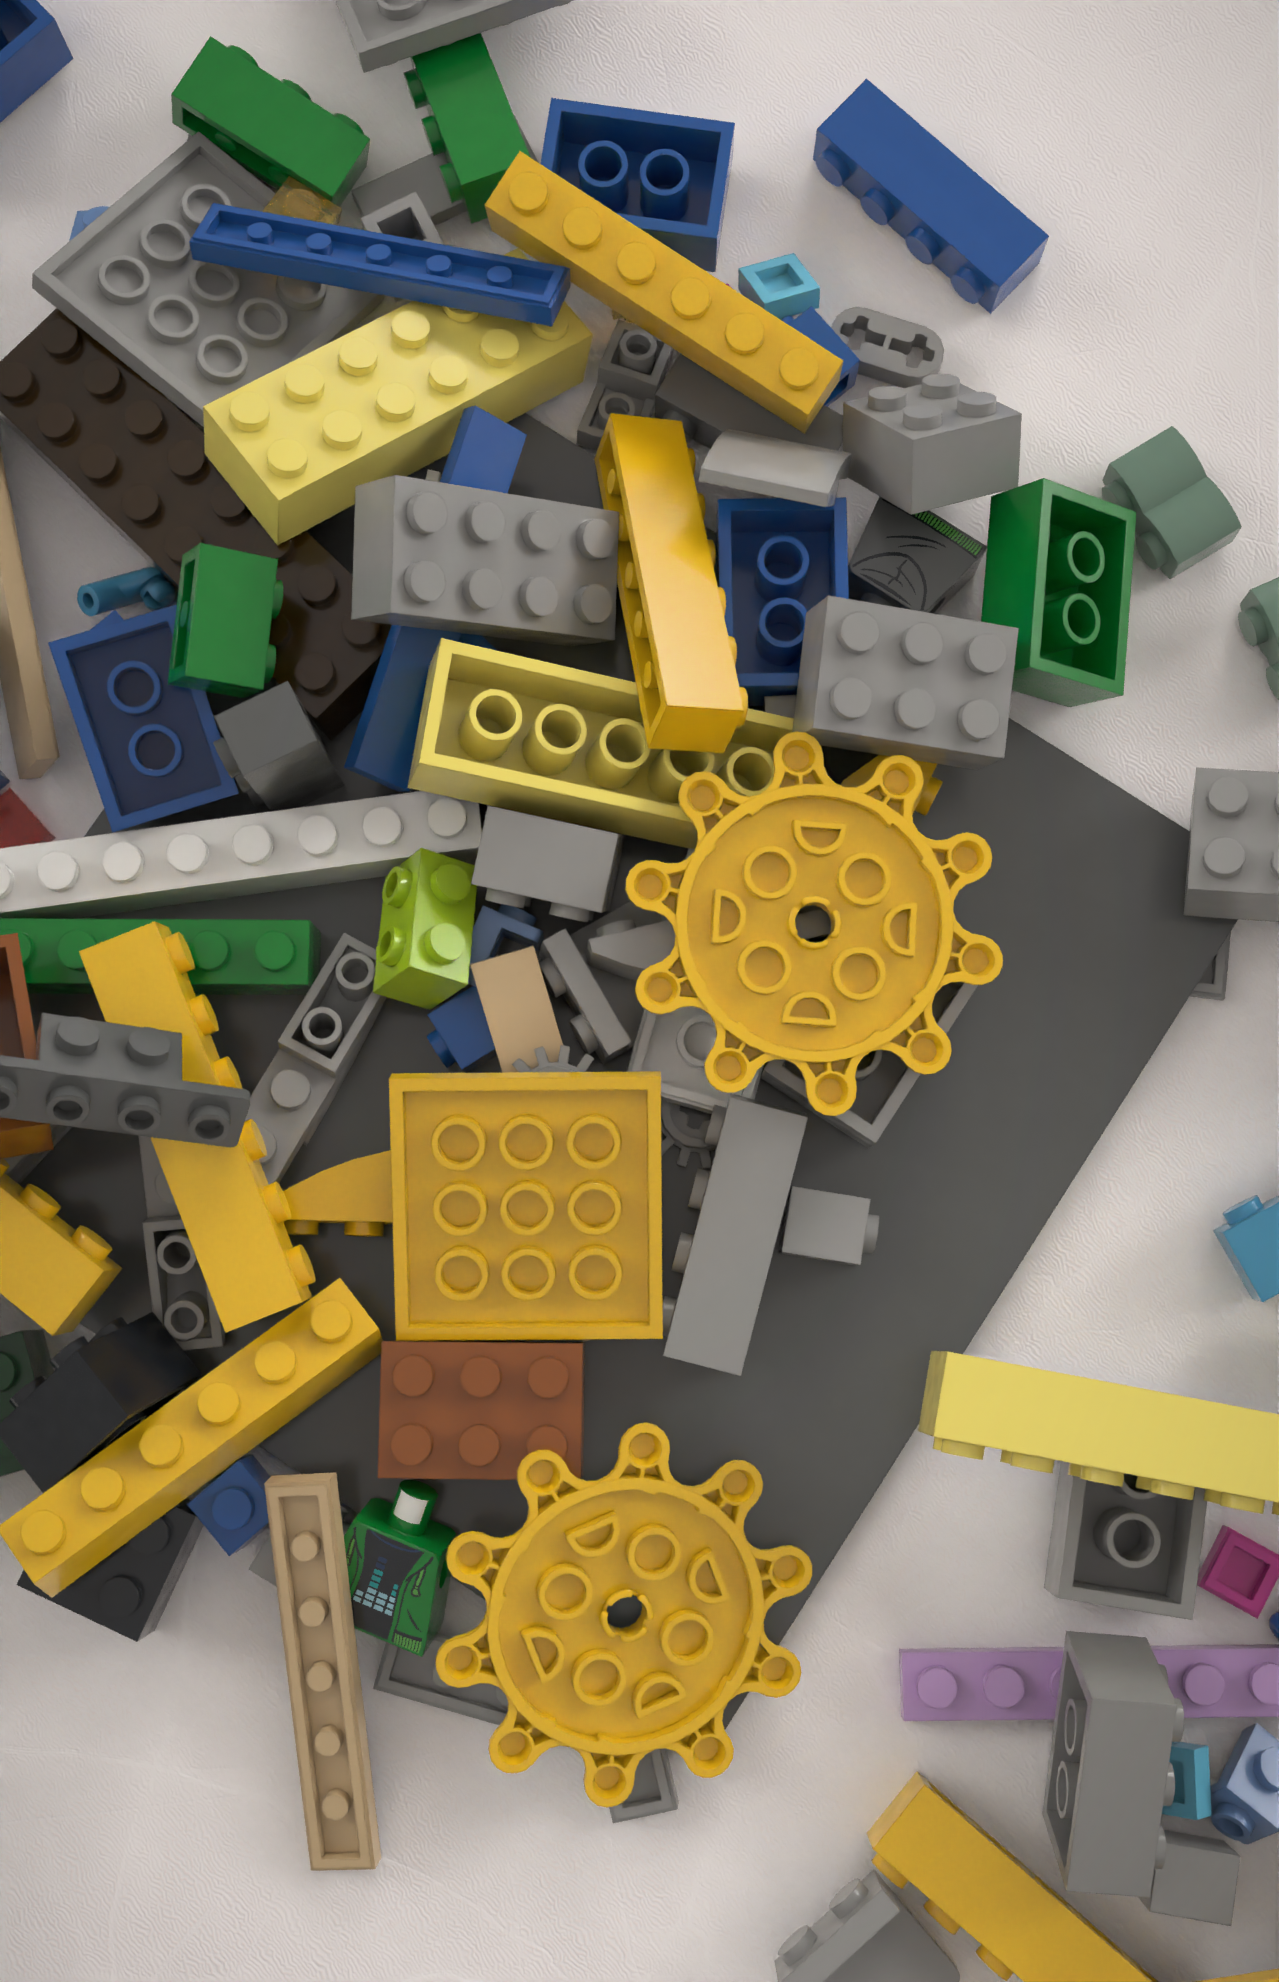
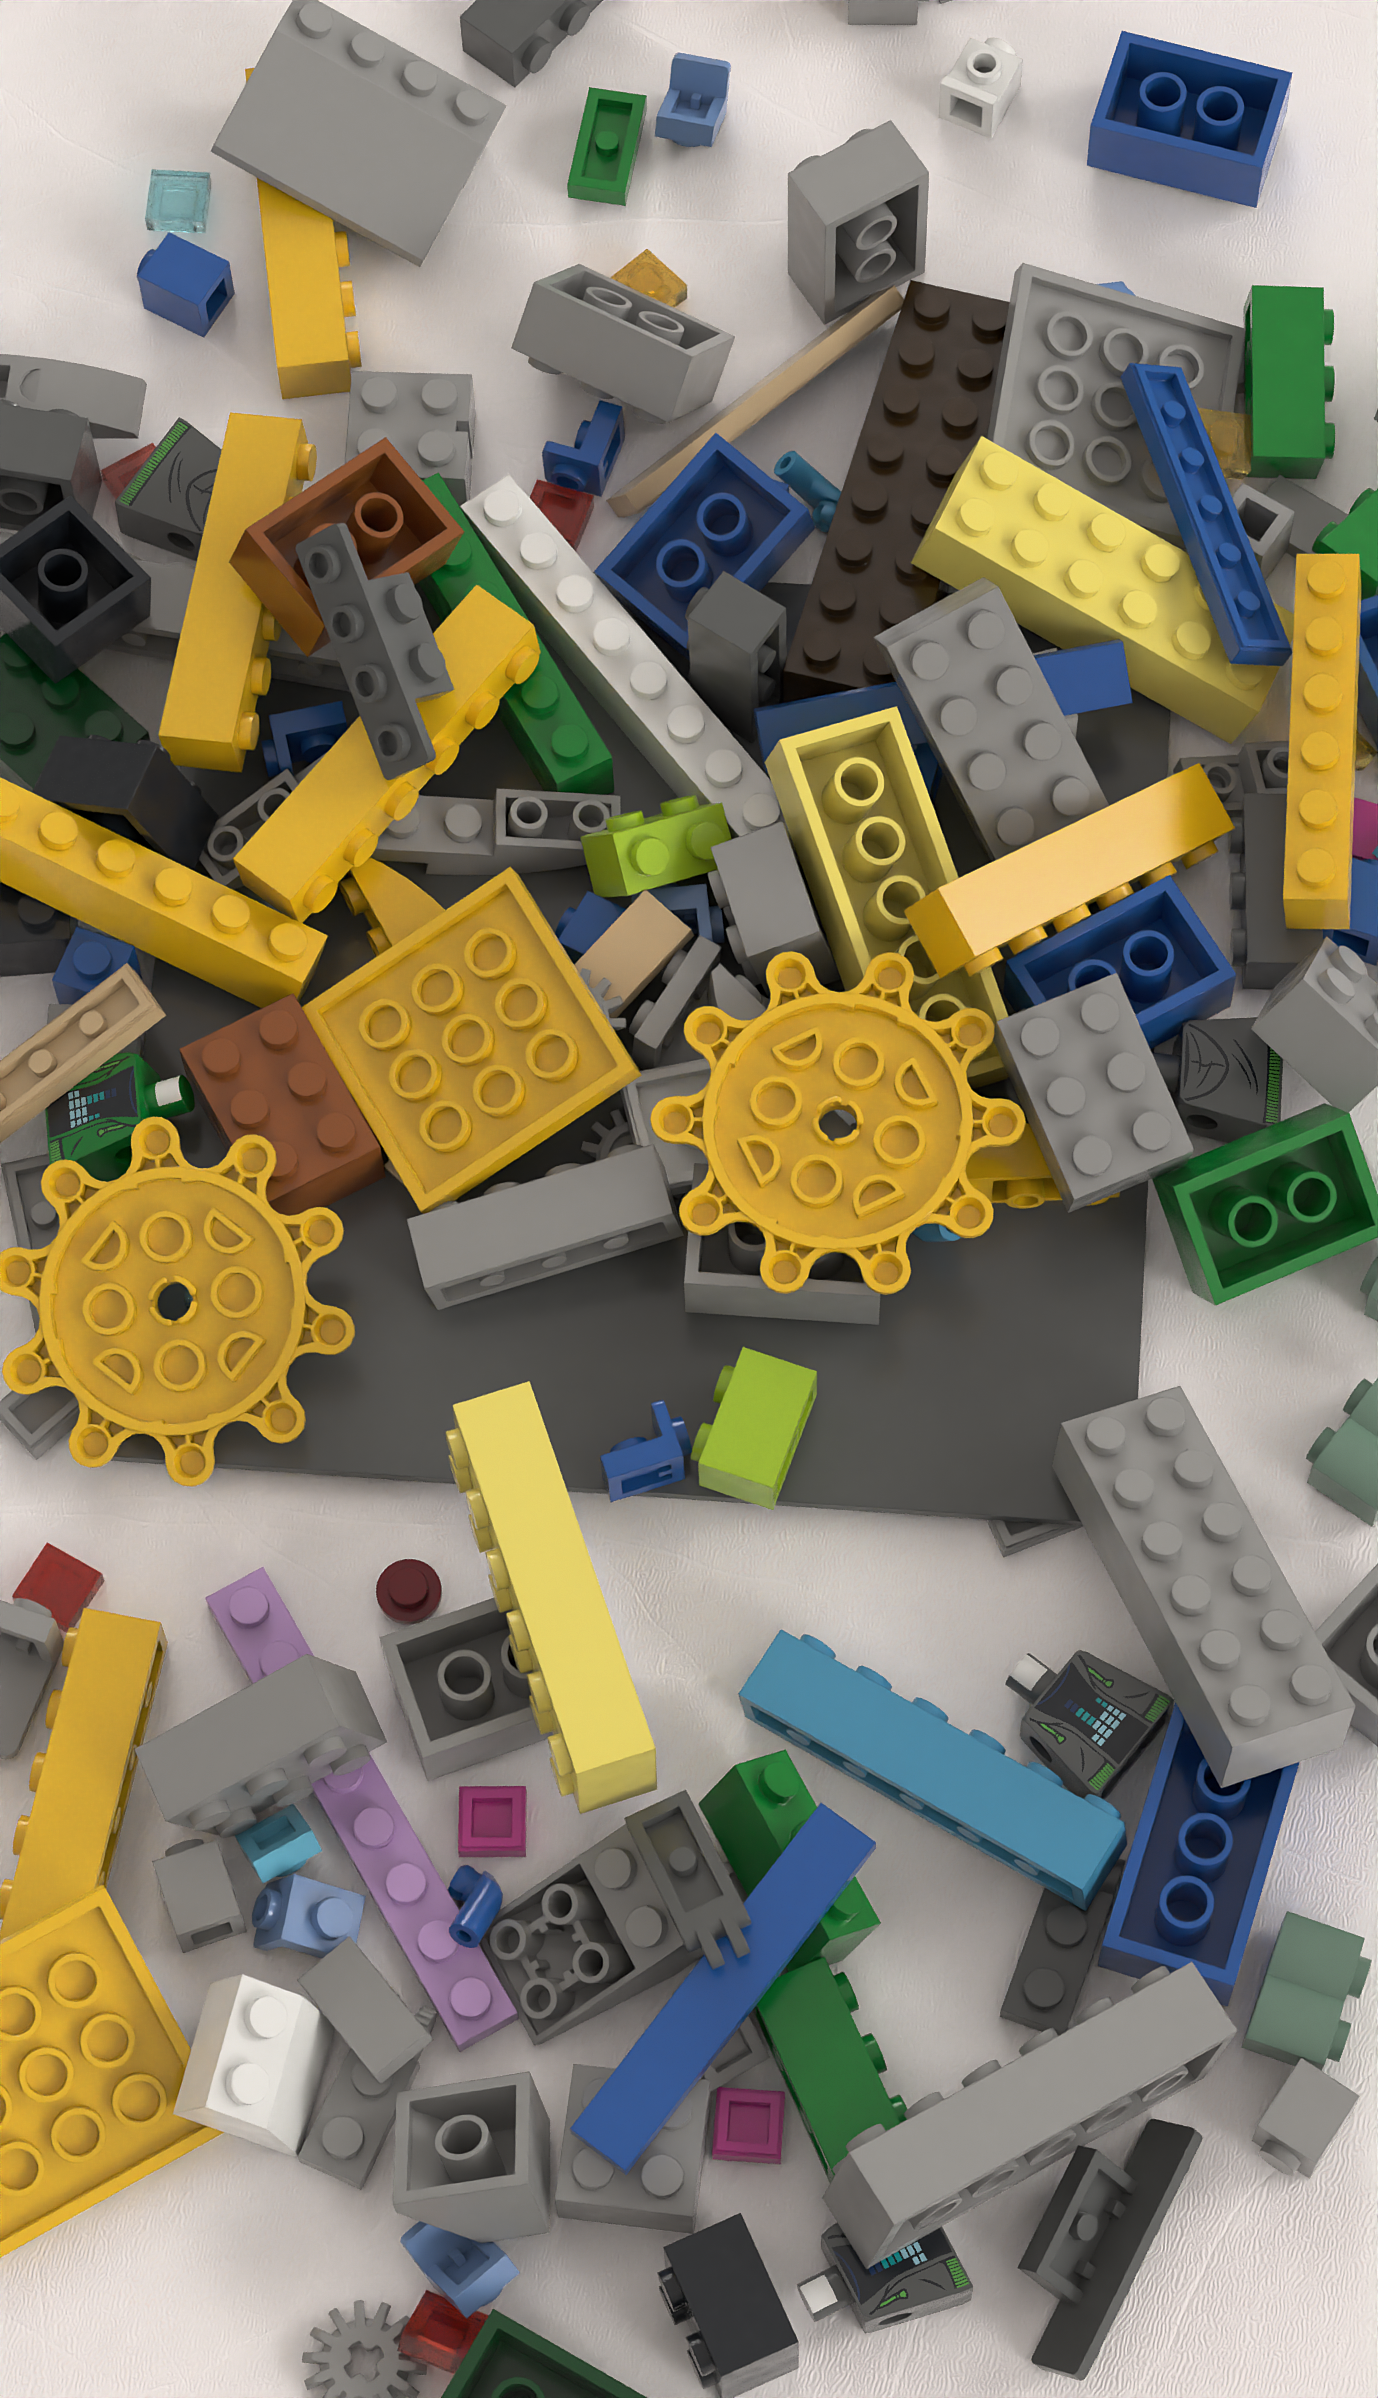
camera: 60 degrees right, 15 degrees down
green brick [168,543,283,698] -> none
light grey slope [698,429,852,507] -> none
light grey brick [778,1186,879,1266] -> none
none -> clear red tile [12,1542,105,1633]
none -> blue bracket [261,701,348,777]
none -> dark red plate [376,1559,442,1624]
none -> blue bracket [600,1399,692,1502]
none -> lime brick [691,1347,817,1510]

